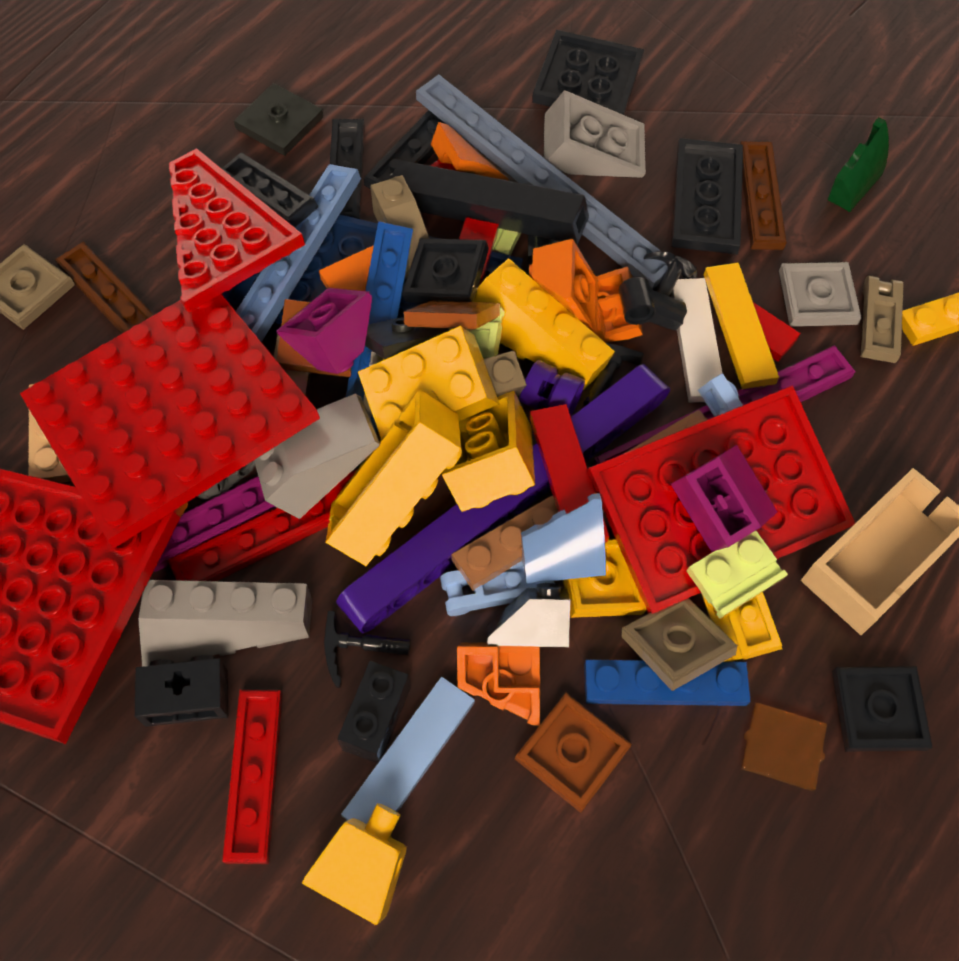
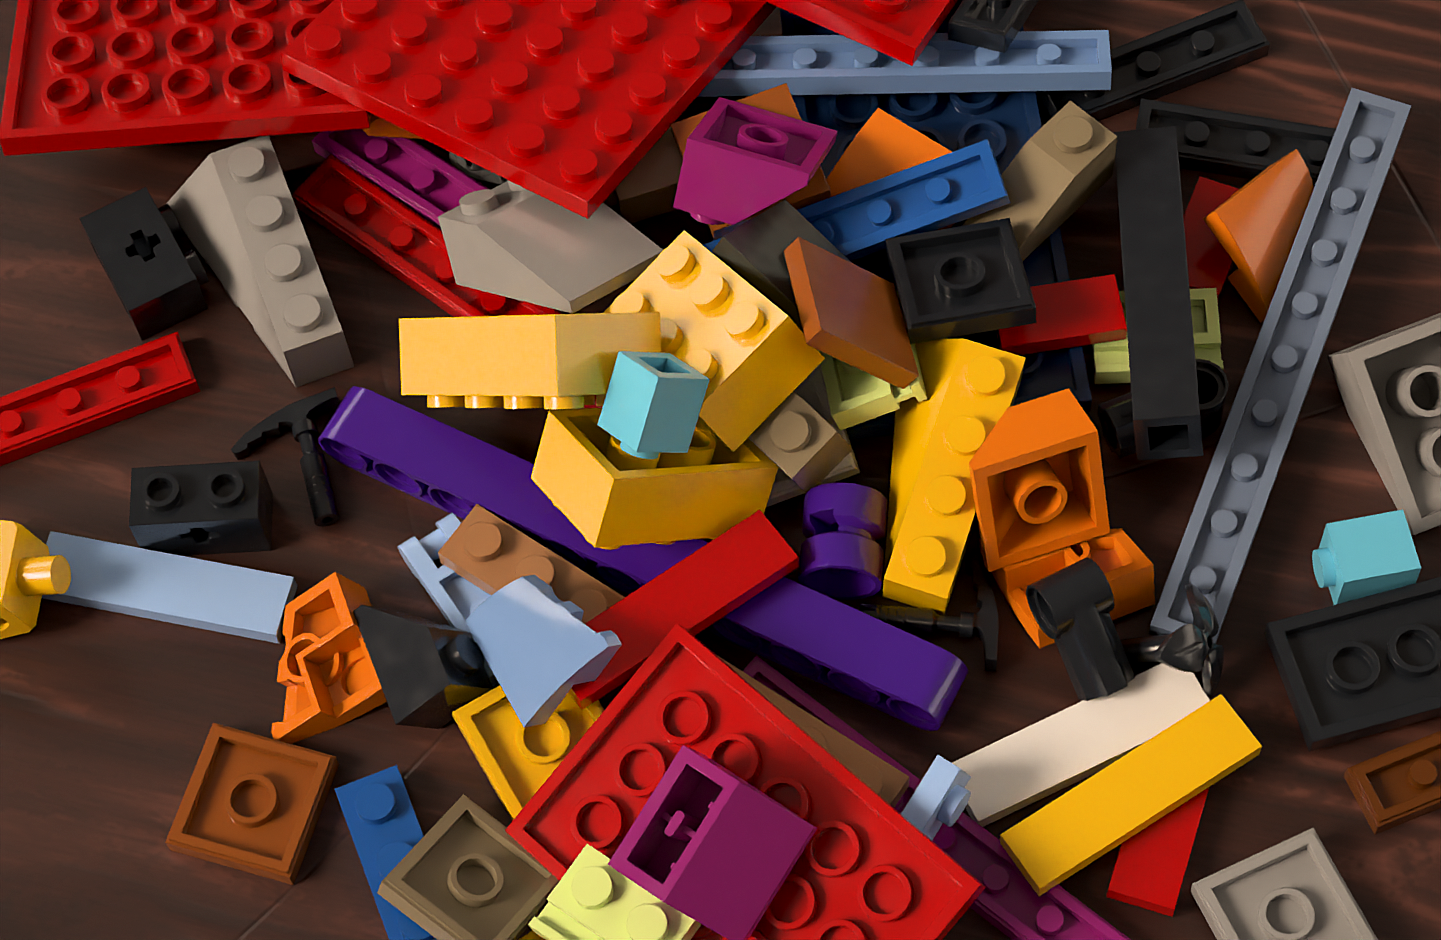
camera: 75 degrees right, 0 degrees up
none -> medium azure brick [597,351,710,459]
none -> medium azure brick [1312,509,1421,605]

